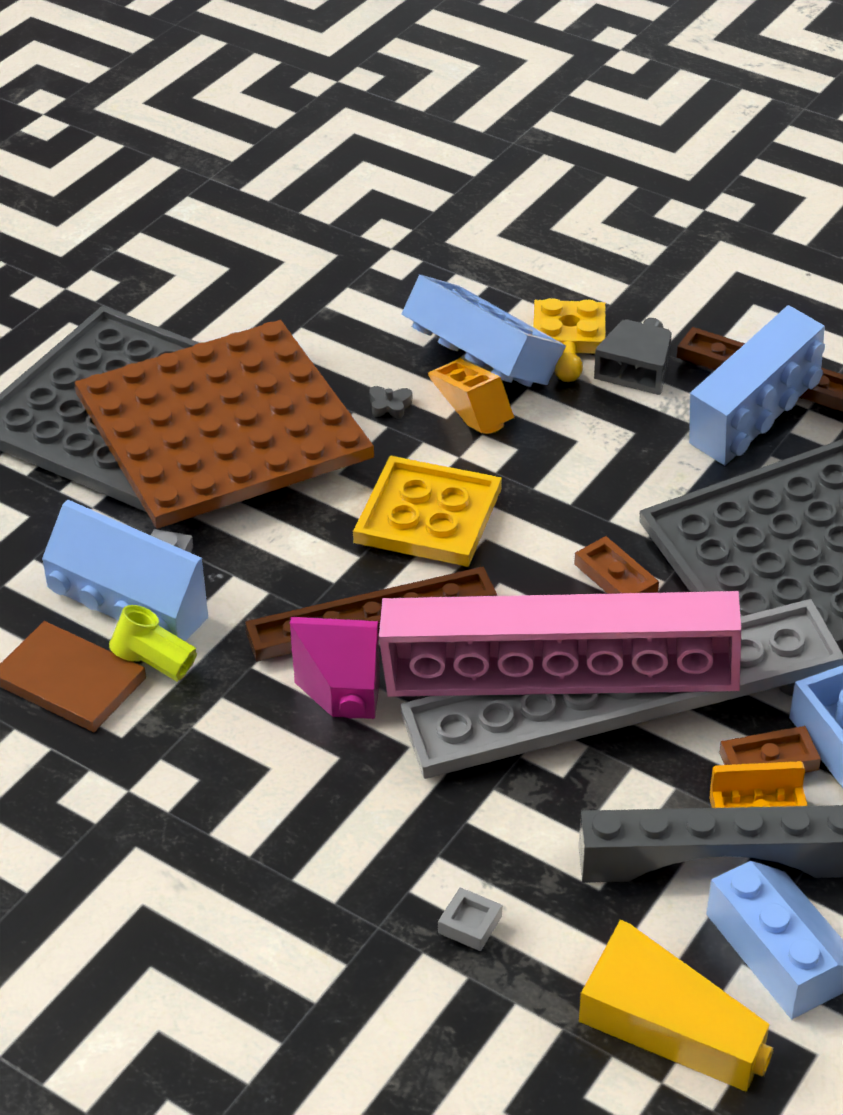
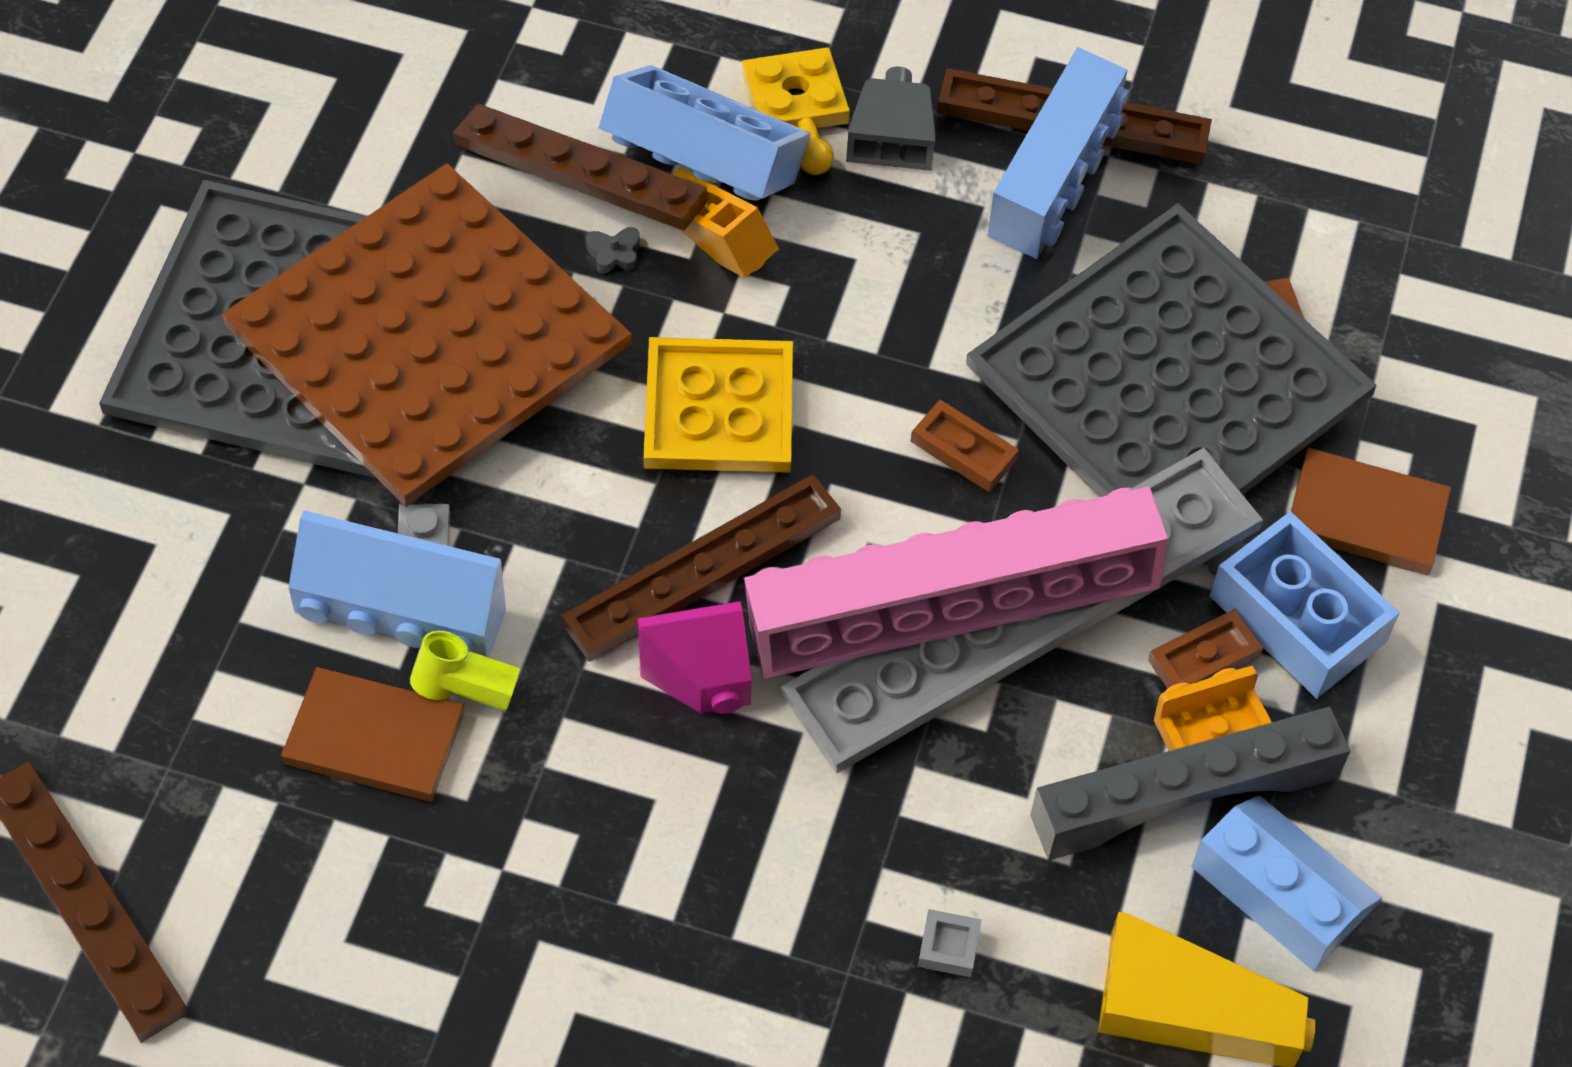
camera: 20 degrees left, 15 degrees up
none -> reddish brown plate [452,103,709,231]

